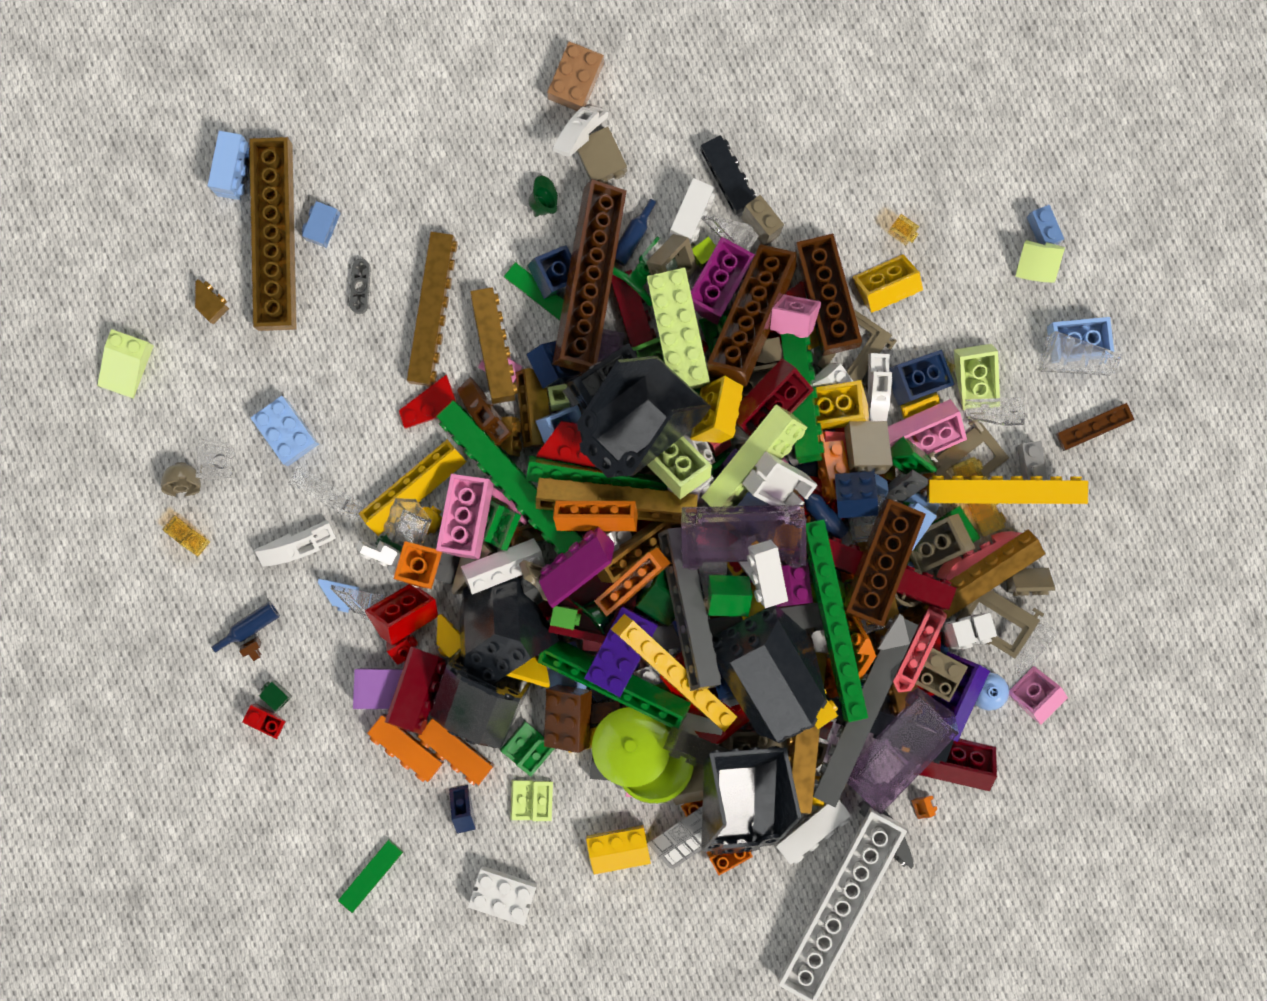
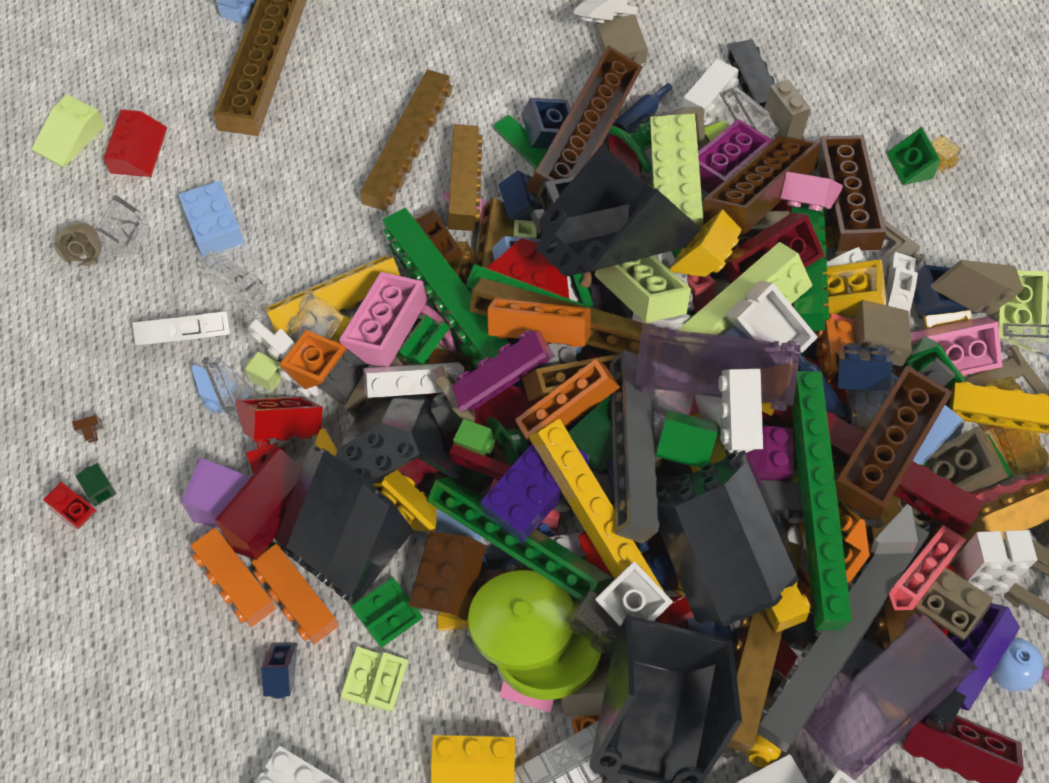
camera: 15 degrees right, 25 degrees down
clear yellow slope [162,515,210,557] -> none
pearl gold slope [195,279,229,325] -> none
dark blue piece [211,601,280,653] -> none
medium blue brick [302,201,341,248] -> none
green tile [338,839,404,913] -> none
dark grey beam [350,259,371,314] -> none
red wing [399,374,457,429] -> none
dark green piece [528,175,558,217] -> none
yellow slope [852,254,923,313] -> none
none -> red slope [104,109,167,177]
none -> yellowish green brick [245,352,282,392]
none -> white slope [595,561,673,626]
none -> green slope [886,127,941,185]
none -> dark tan slope [931,260,1024,314]

